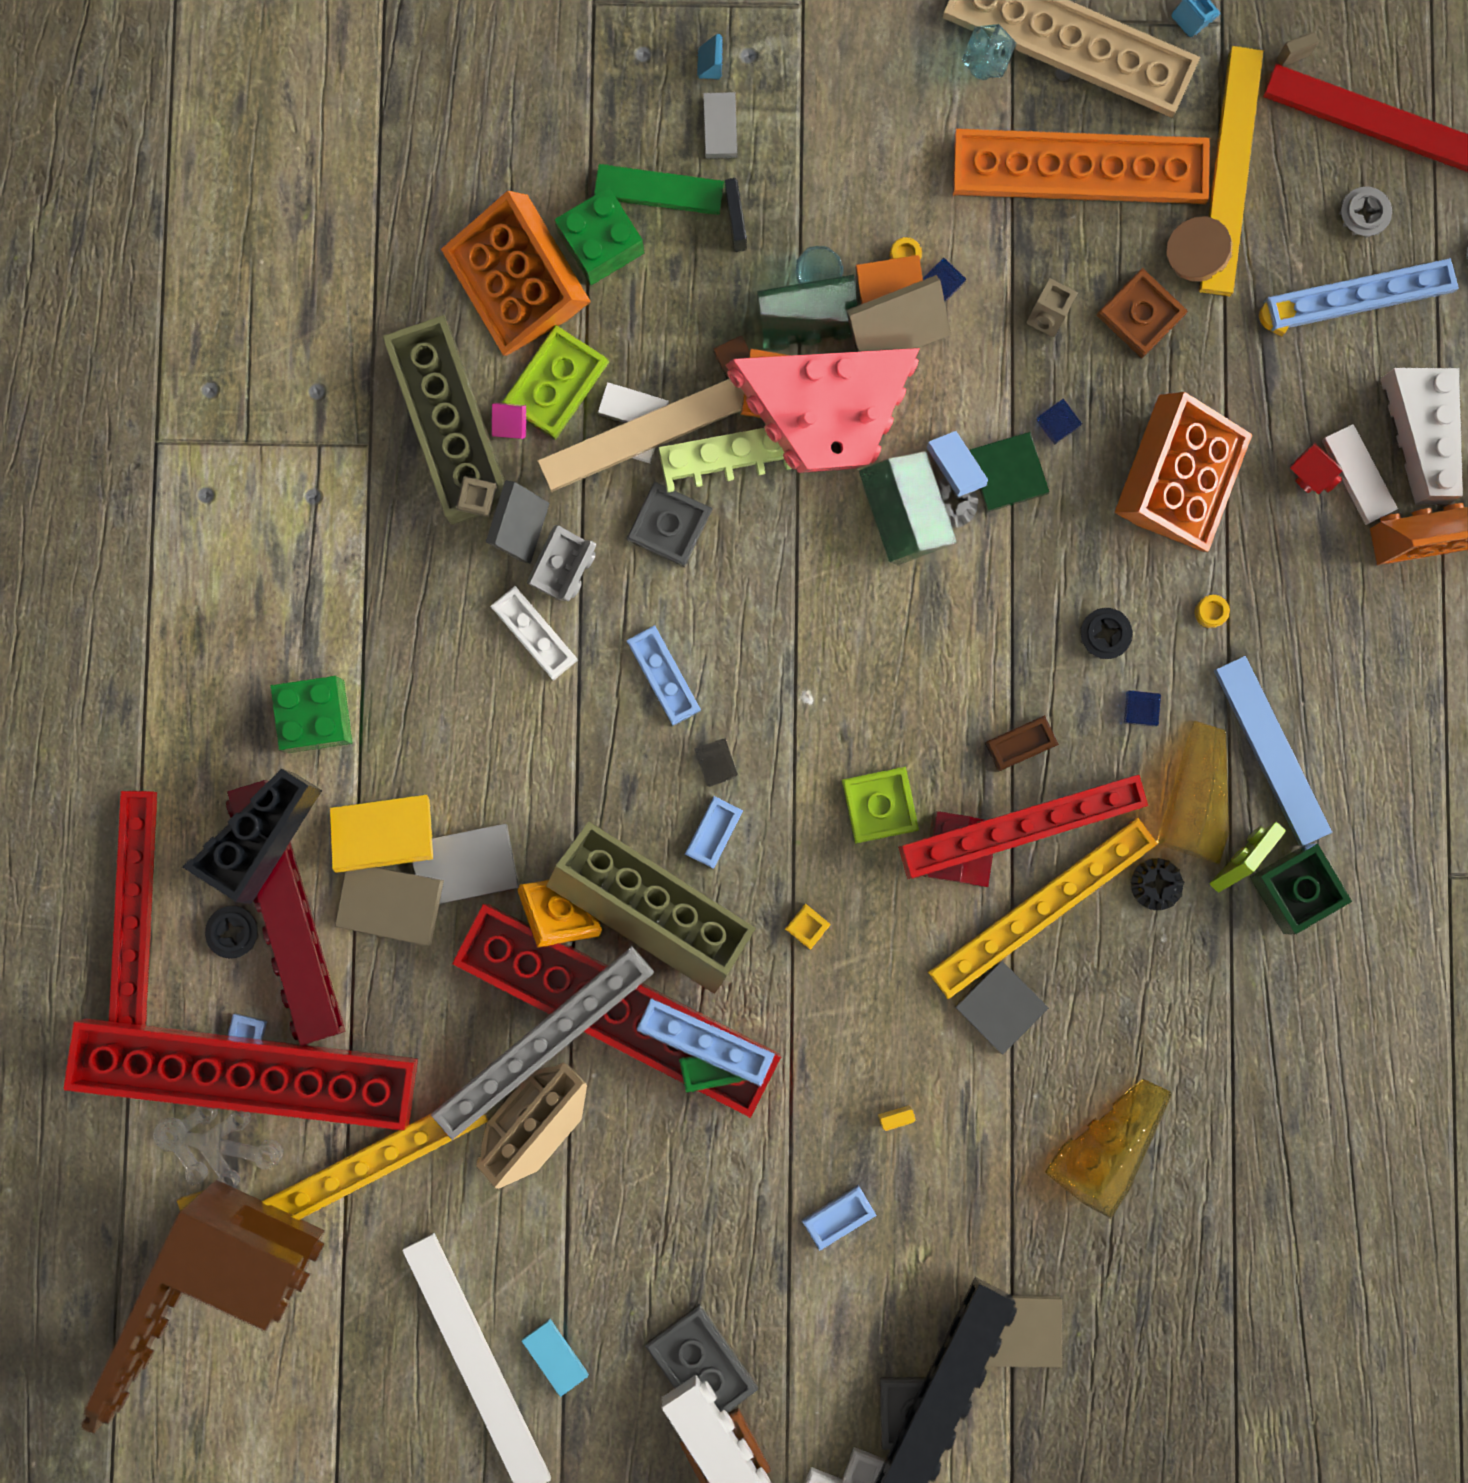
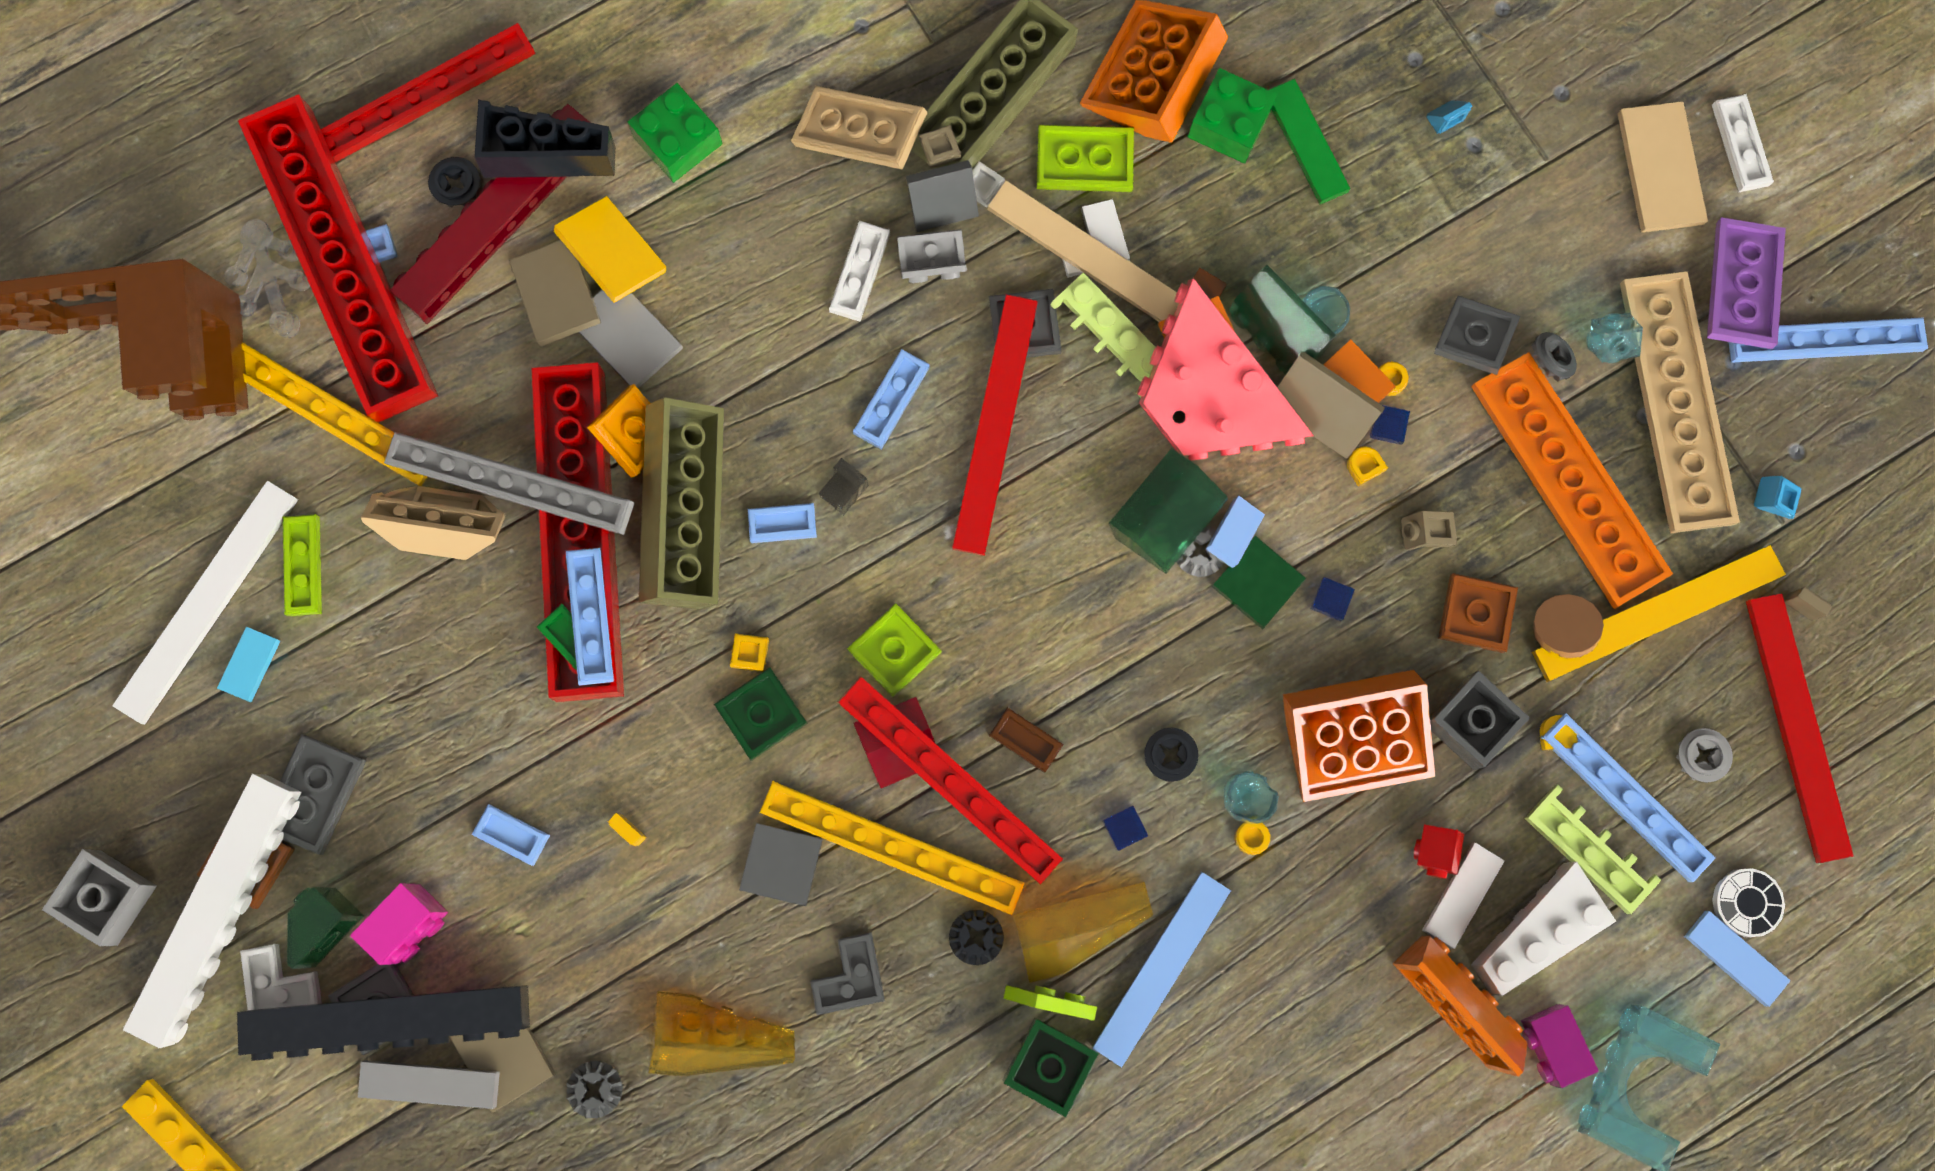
camera: 55 degrees right, 5 degrees down
dark pink tile [492,403,526,439] -> none
light grey tile [704,92,737,159] -> none
black tile [725,178,747,252] -> none
none -> lime tile [283,514,322,616]
none -> clear green slope [287,887,364,969]
none -> dark pink brick [350,883,449,965]
none -> light grey tile [358,1060,500,1109]
none -> dark grey gear [566,1061,623,1118]
none -> dark green tile [714,667,808,761]
none -> tan tile [791,86,927,170]
none -> dark grey tile [810,932,885,1015]
none -> red tile [952,294,1038,556]
none -> white tile [972,161,1005,207]
none -> clear light blue hair [1224,771,1279,824]
none -> yellow tile [1347,446,1388,487]
none -> dark grey brick [1430,671,1530,770]
none -> dark grey tile [1434,296,1520,375]
none -> yellowish green hinge [1524,784,1661,914]
none -> dark grey gear [1531,332,1577,381]

